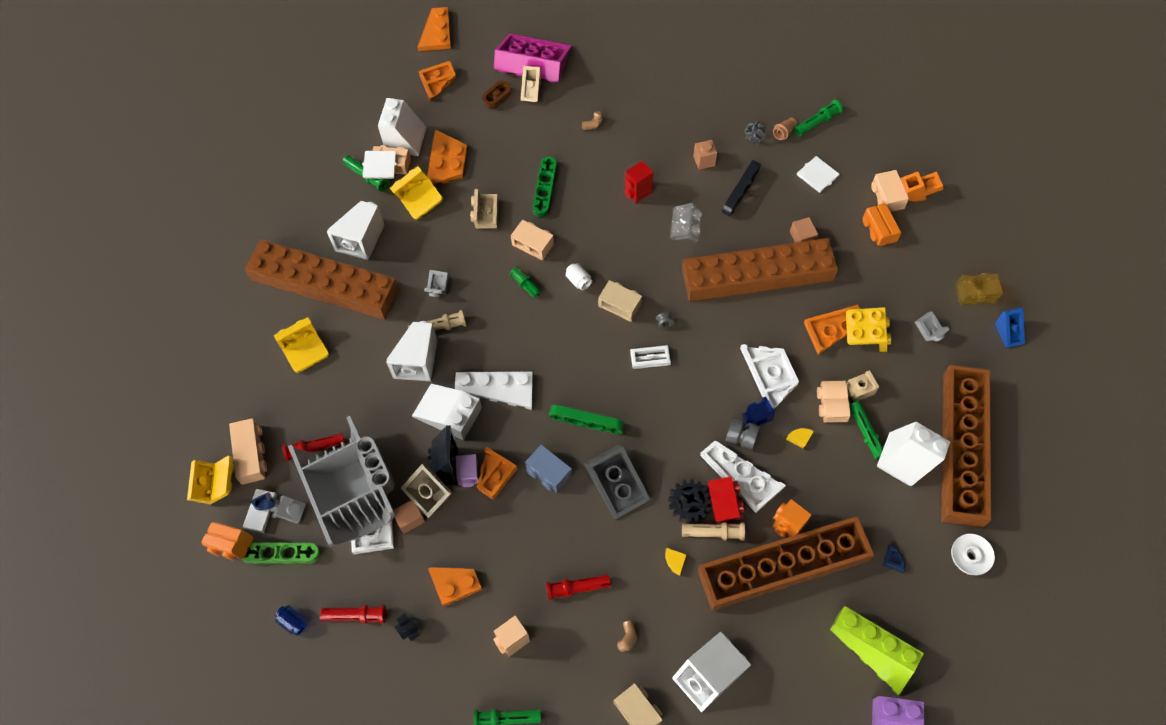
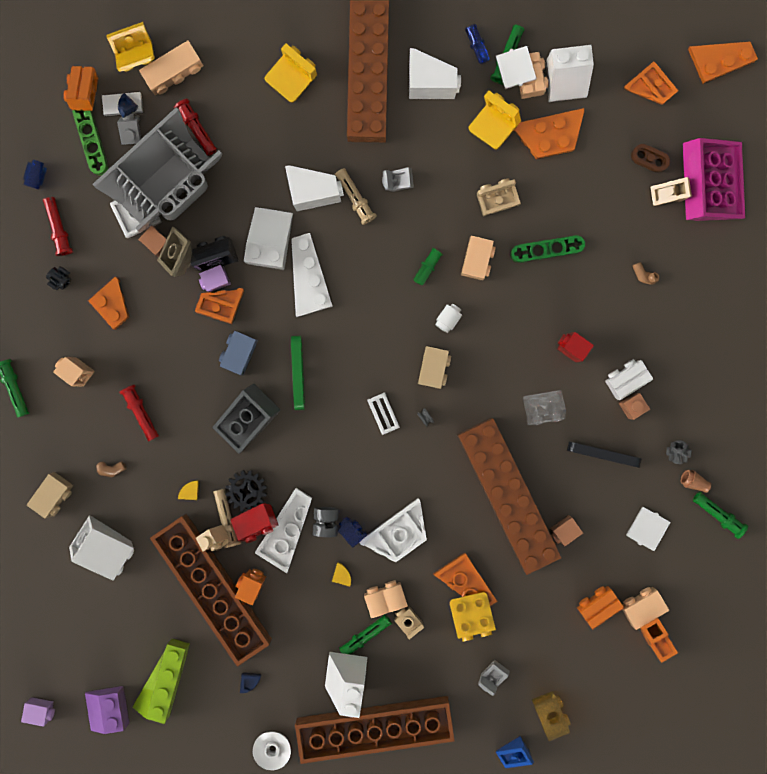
camera: 65 degrees right, 25 degrees up
none -> tan brick [196,525,232,551]
none -> clear blue axle [465,24,490,64]
none -> white brick [605,359,653,400]

